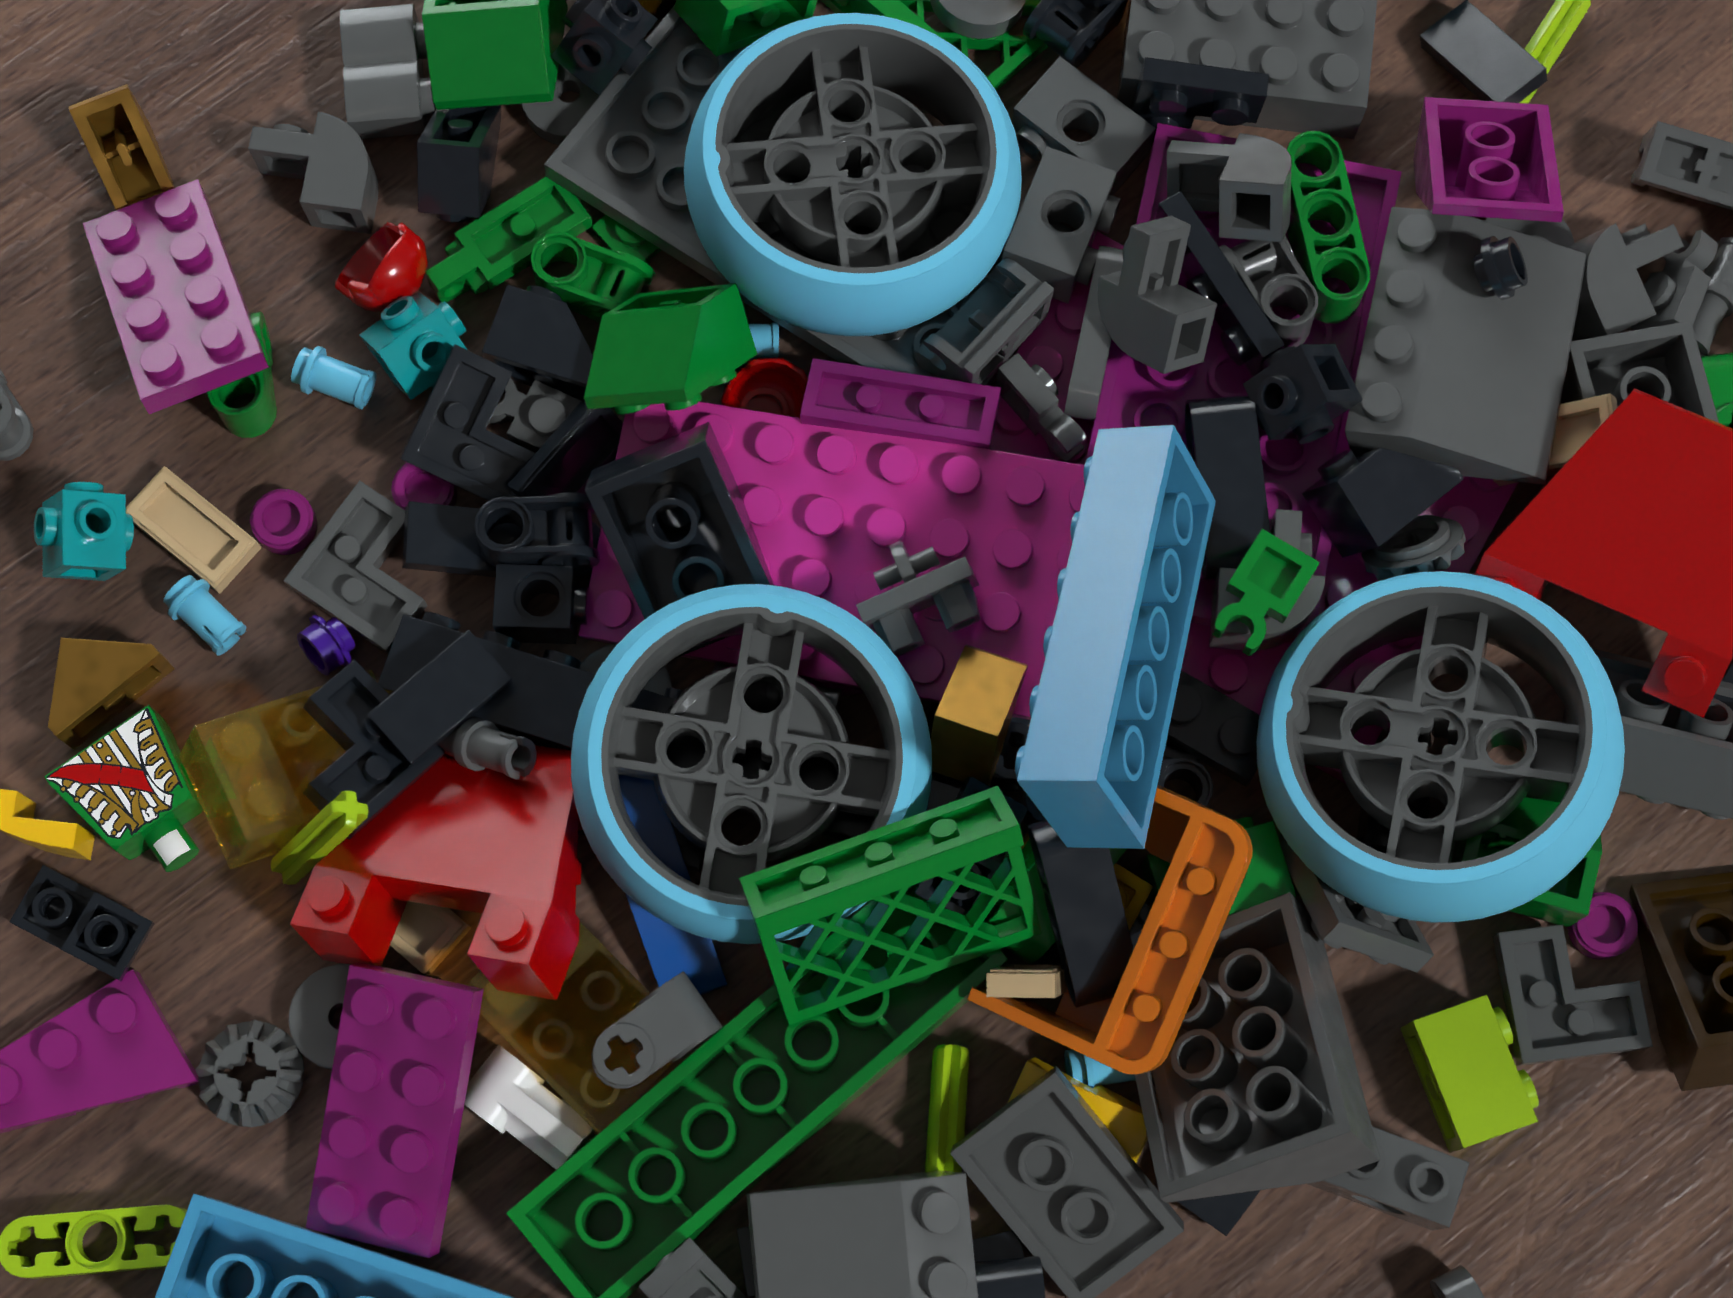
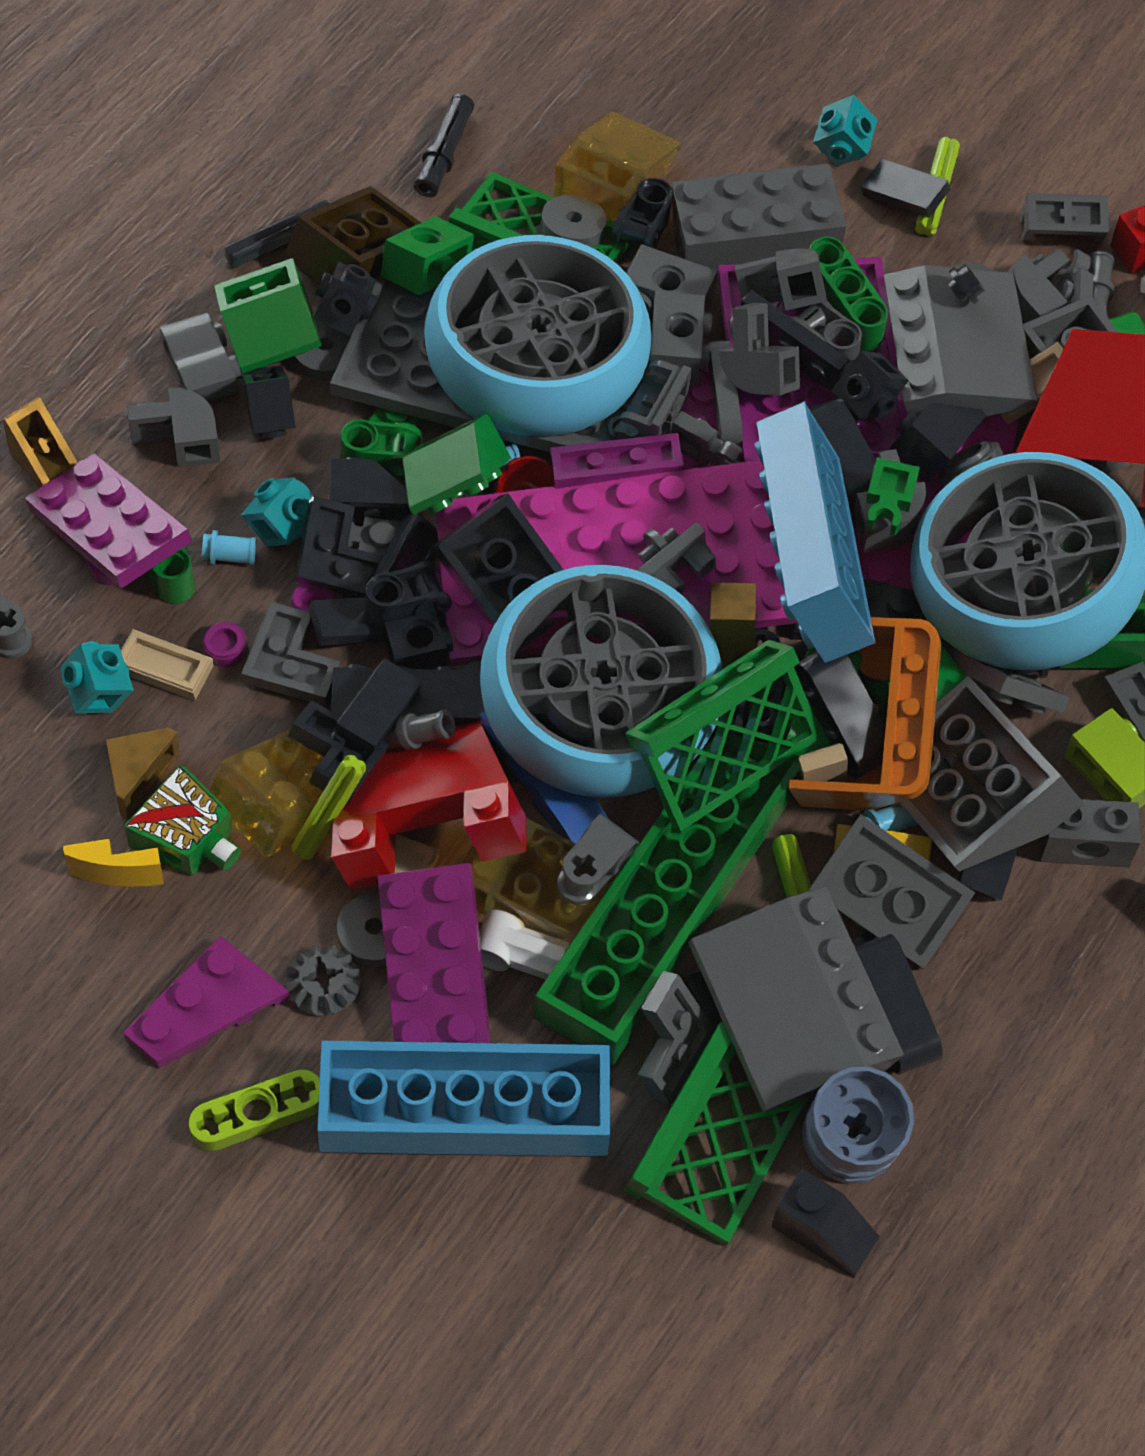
camera: 20 degrees left, 15 degrees down
black slope [9,865,155,981] -> none
medium azure pin [163,575,247,656] -> none
dark purple plate [297,615,356,675] -> none
red hair [335,222,428,312] -> none
green hinge [425,177,593,303] -> none
black plate [1130,57,1269,142] -> none
magenta slope [1413,97,1564,222] -> none

